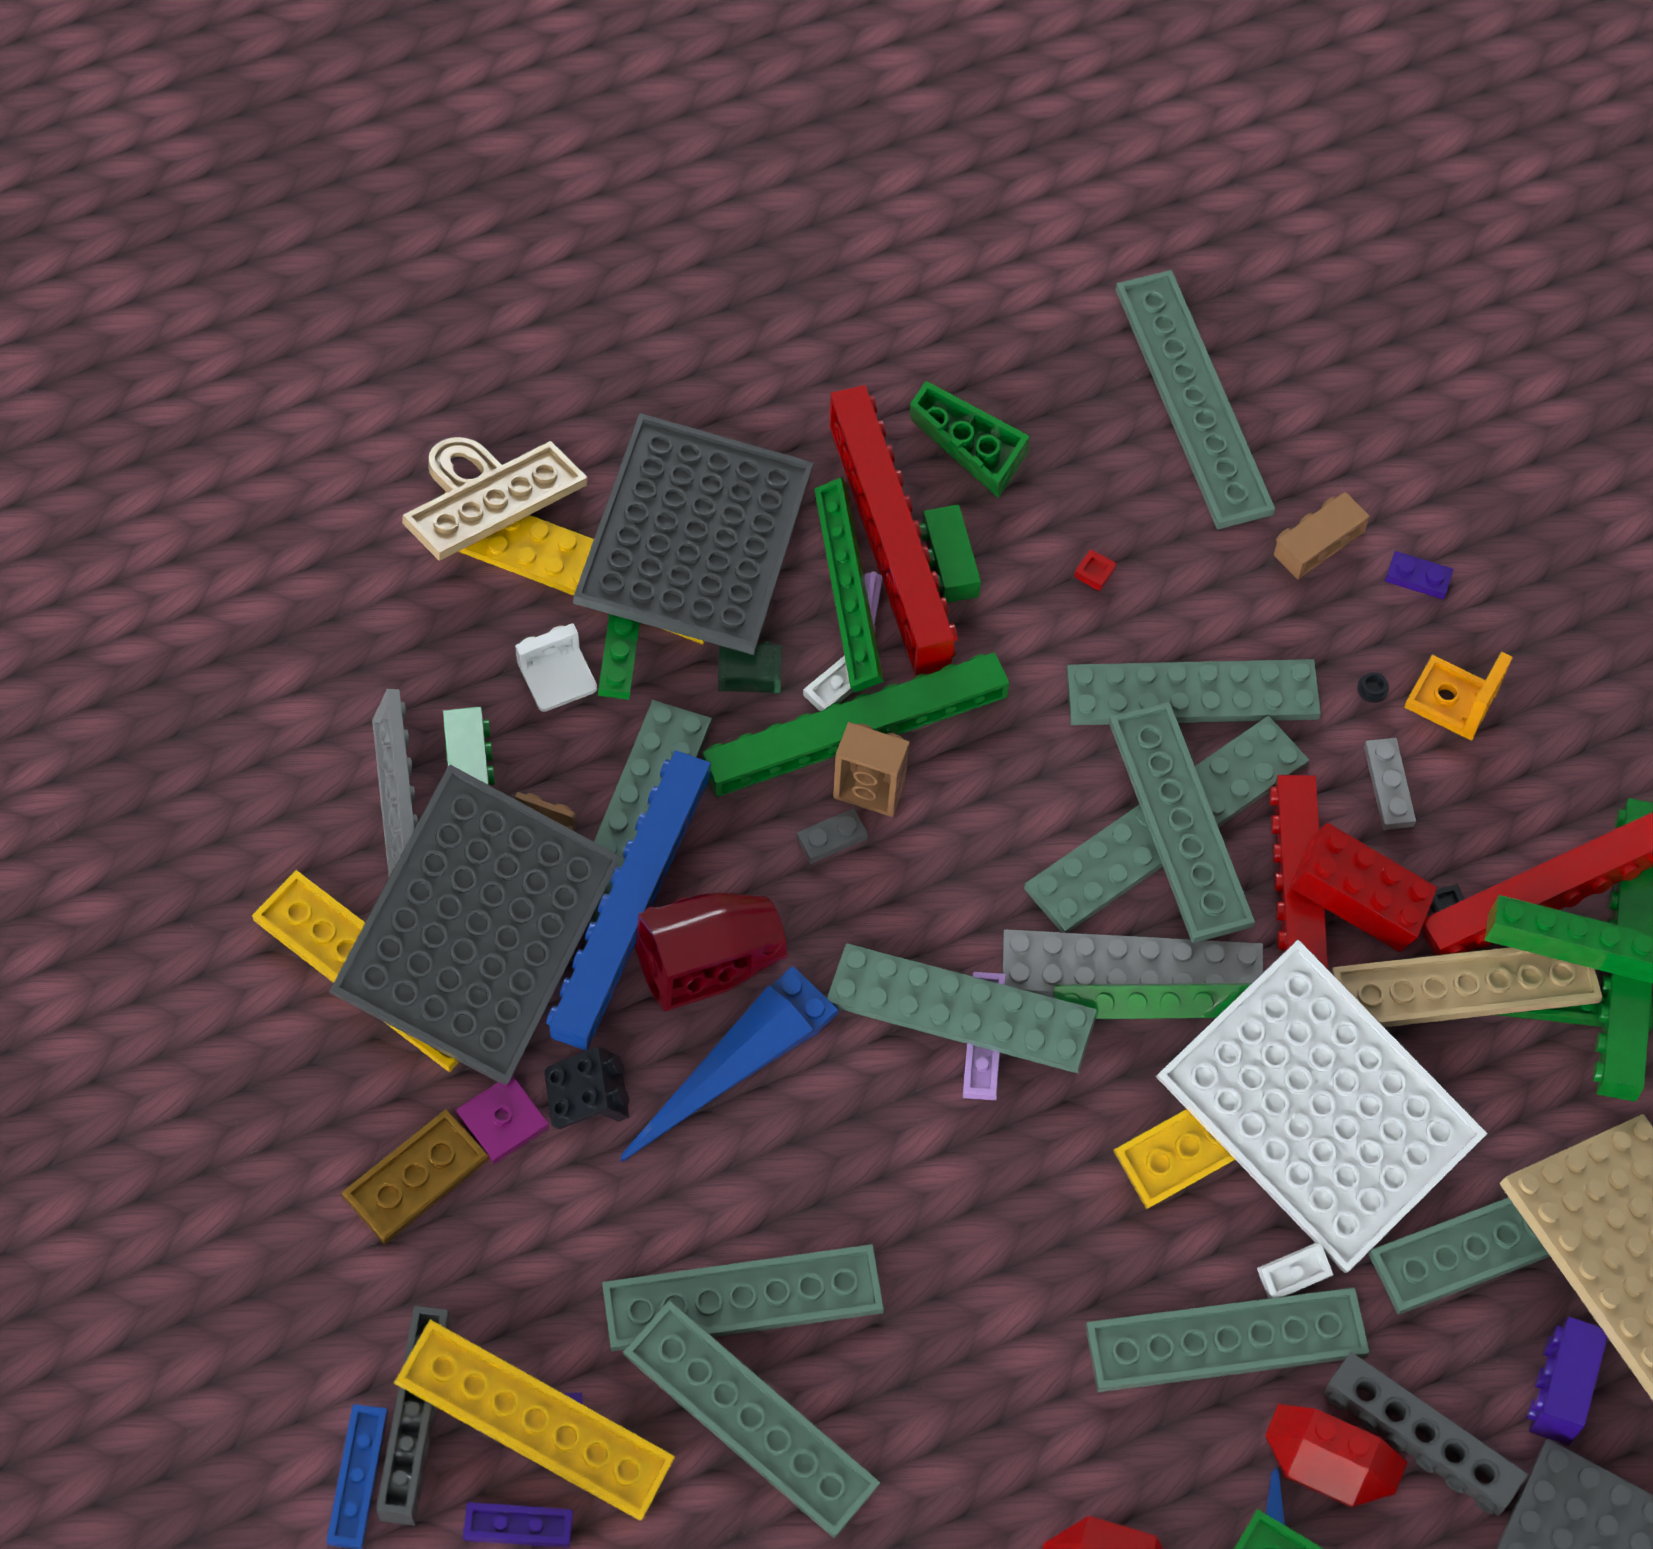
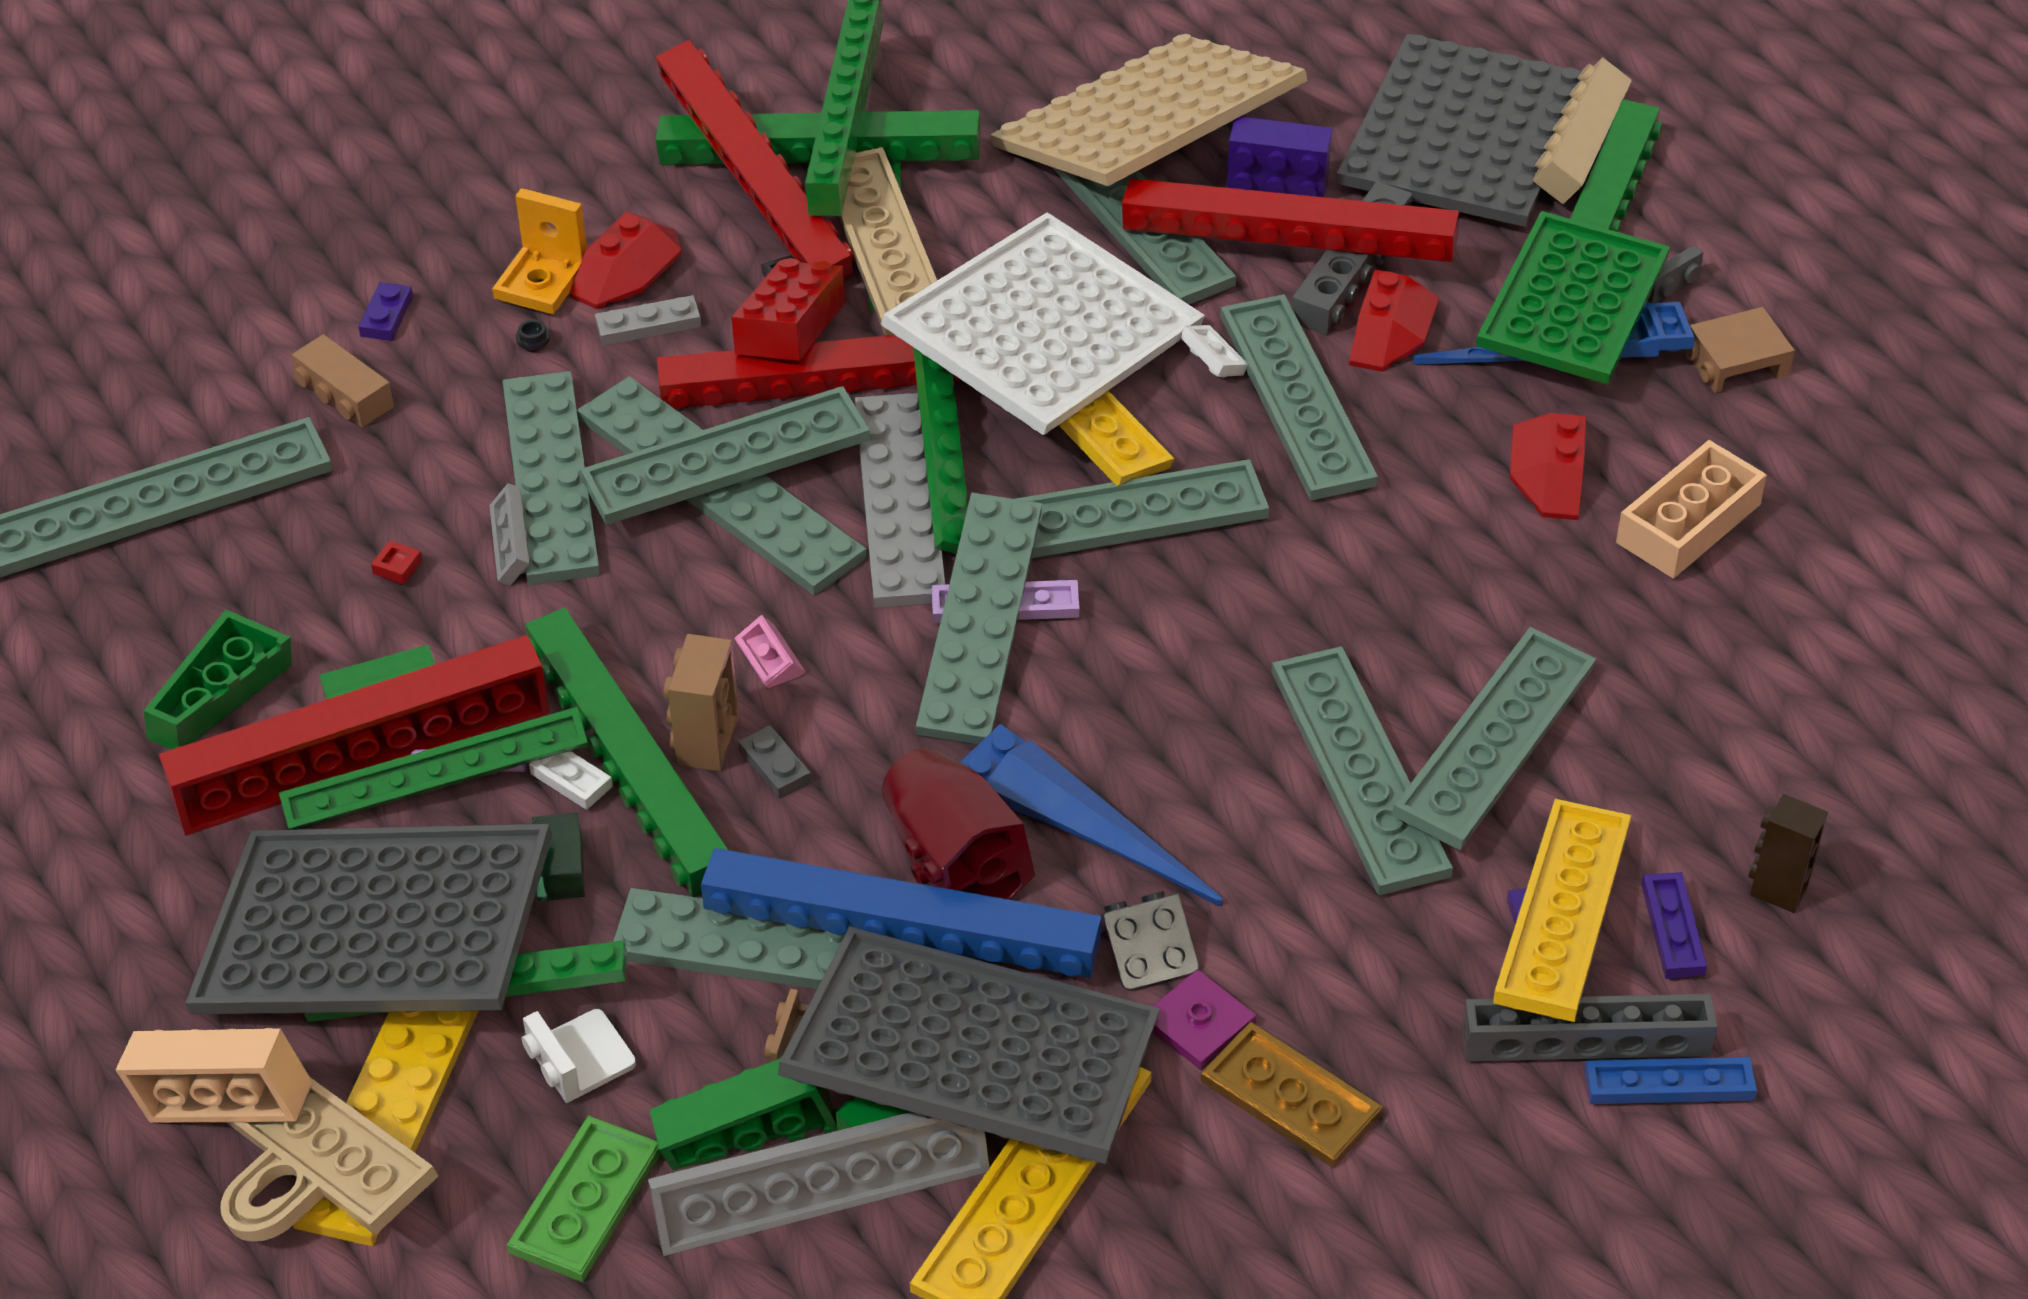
camera: 95 degrees left, 15 degrees down
none -> light nougat brick [116,1028,312,1123]
none -> light grey plate [489,483,530,586]
none -> bright green tile [507,1115,661,1282]
none -> red wedge [570,211,682,309]
none -> bright pink slope [734,615,806,689]
none -> sand green plate [1016,459,1269,558]
none -> red brick [1122,178,1459,262]

